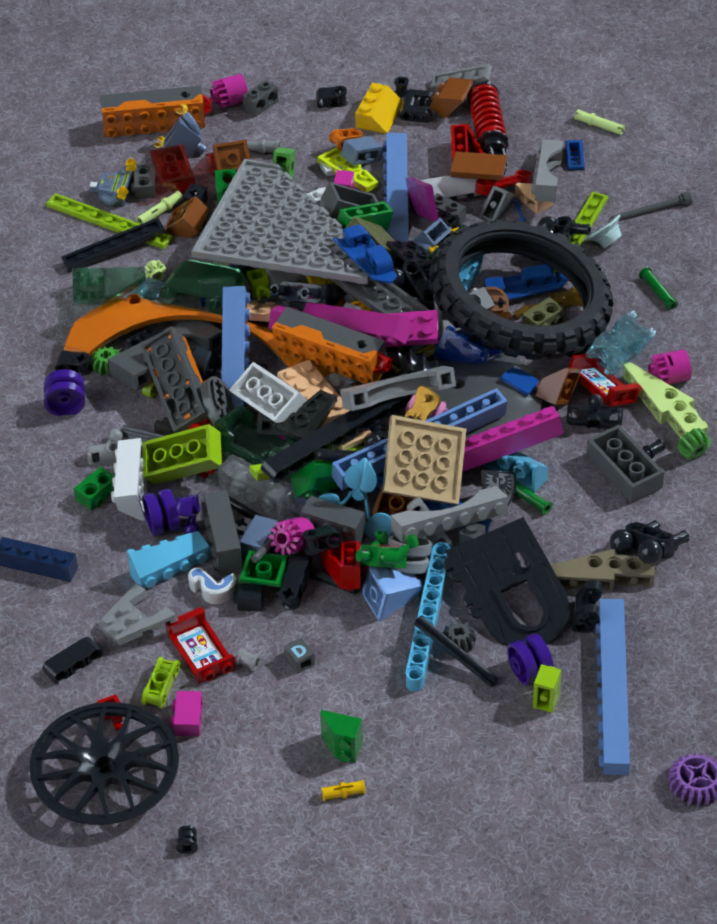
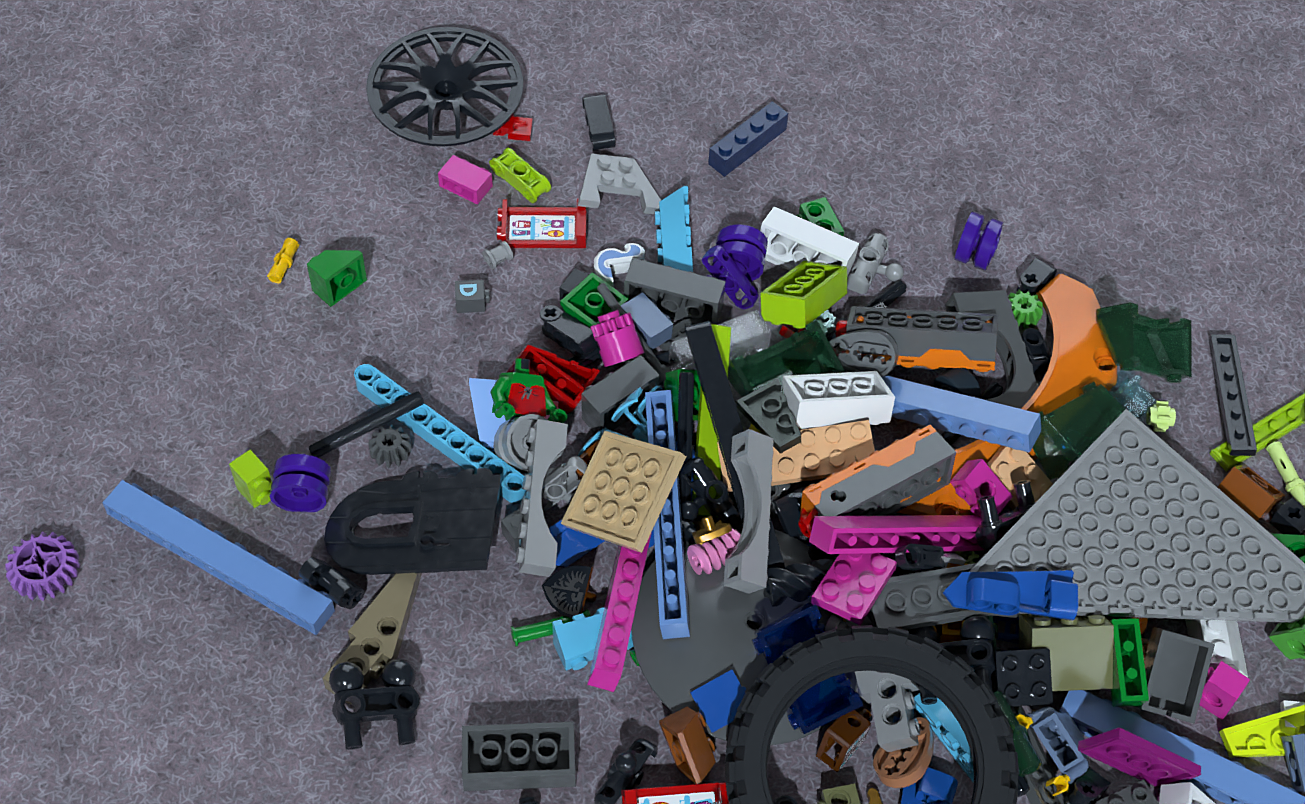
camera: 115 degrees right, 10 degrees up
black bush [176,825,198,854] -> none
black piece [303,525,343,555] -> none
none -> black piece [895,544,945,571]

